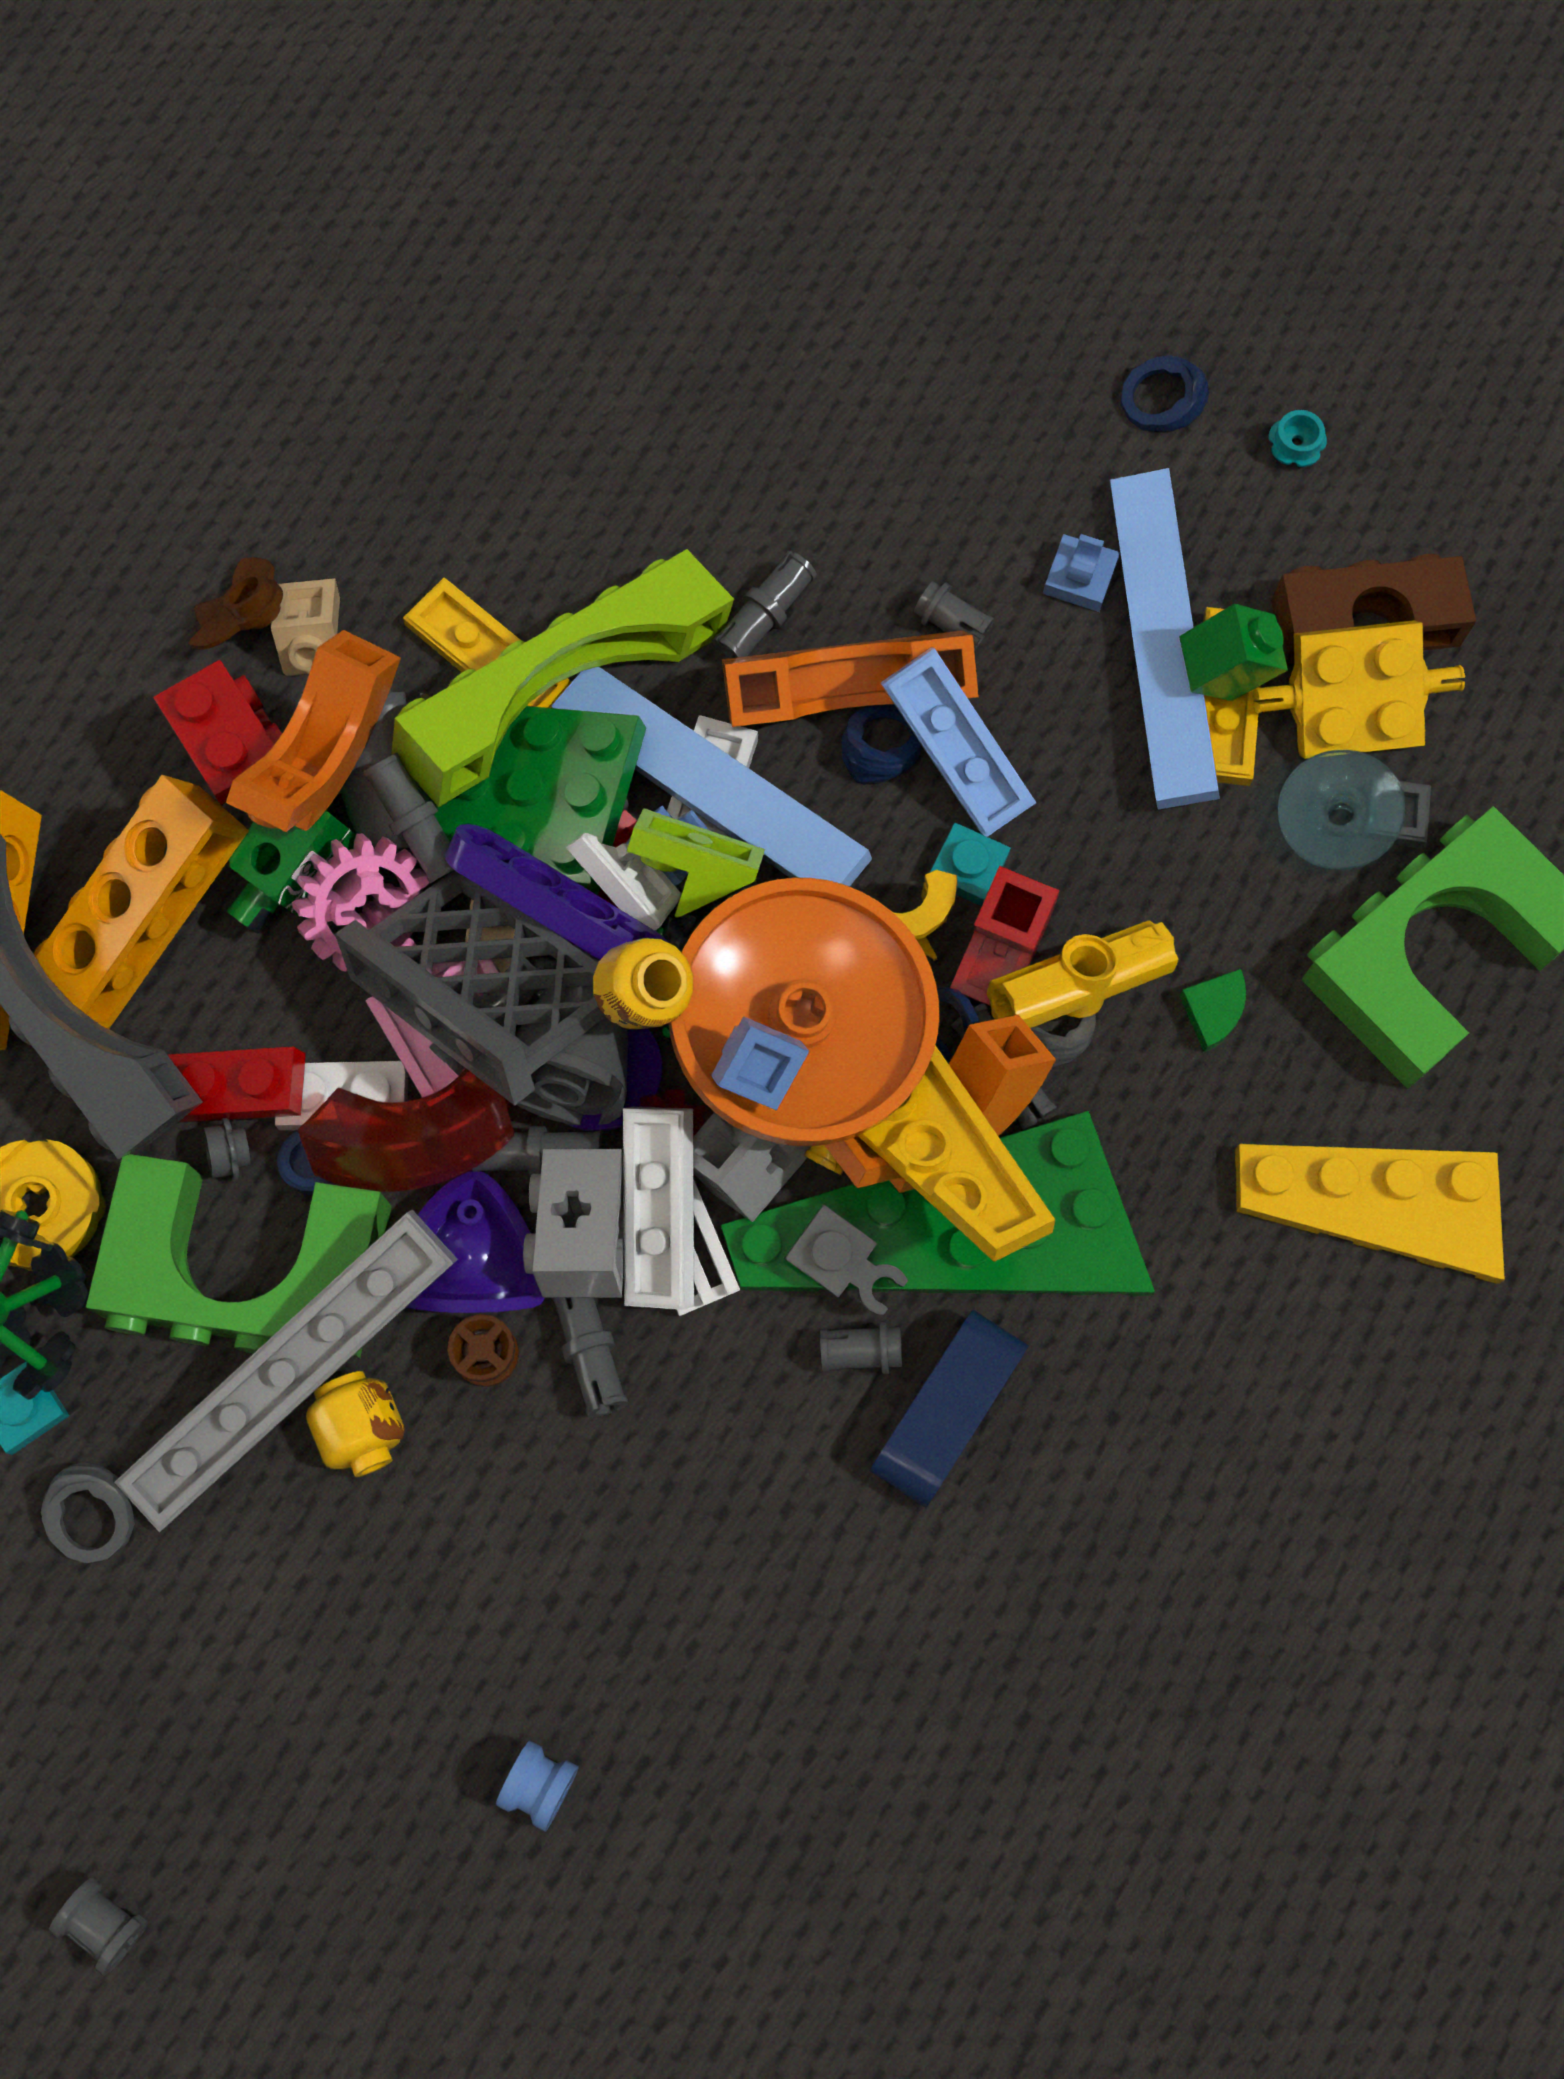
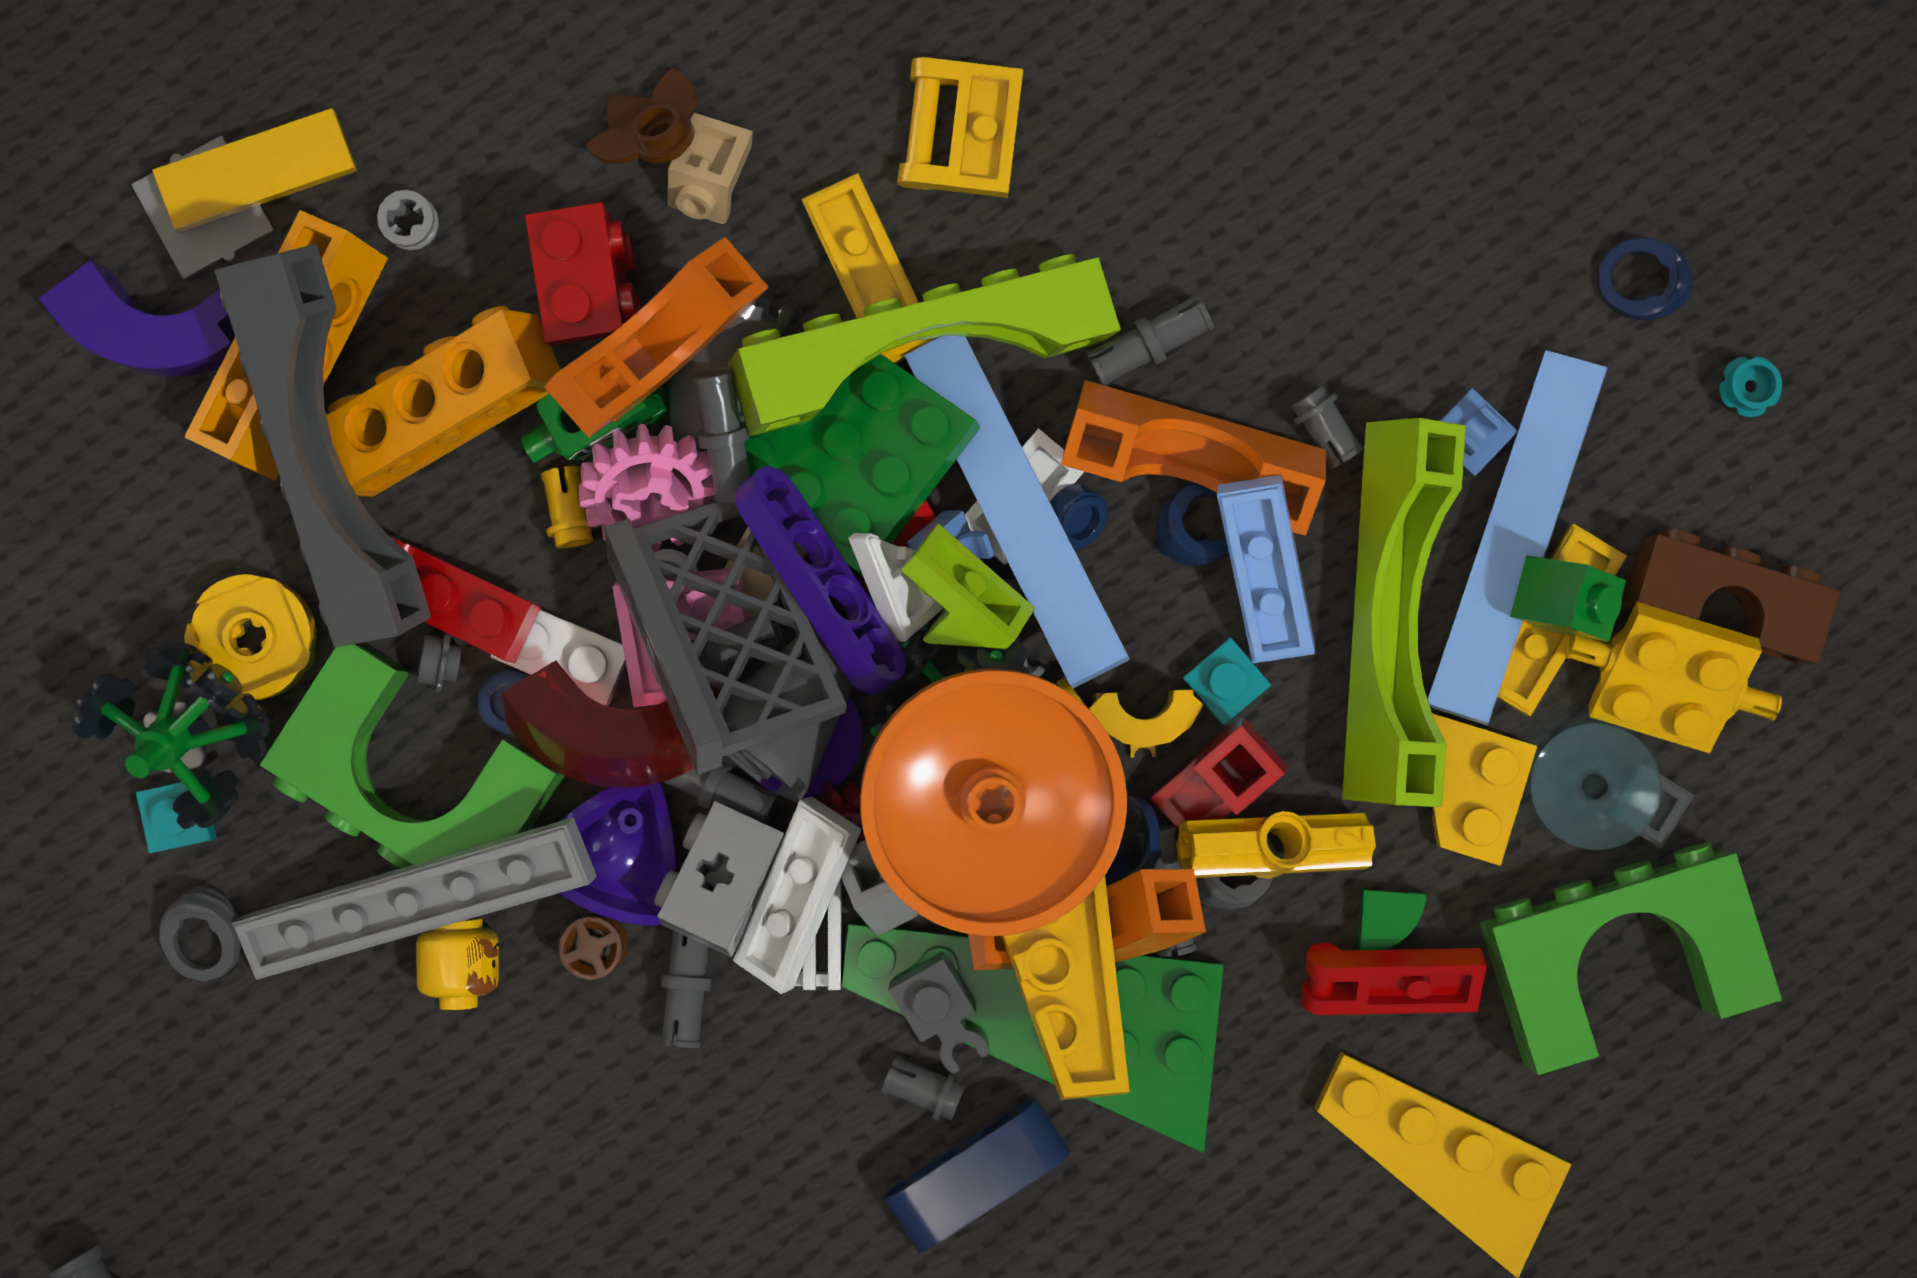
camera: 25 degrees right, 15 degrees up
yellow head [593,938,693,1029] -> none
medium blue tile [711,1016,809,1110] -> none
none -> light grey bush [377,190,439,251]
none -> yellow pin [540,466,597,548]
none -> yellow plate [897,57,1023,198]
none -> dark blue tile [1050,484,1108,550]
none -> red plate [1300,942,1487,1015]
none -> lime arch [1342,418,1466,807]
none -> yellow wing [1432,713,1537,866]

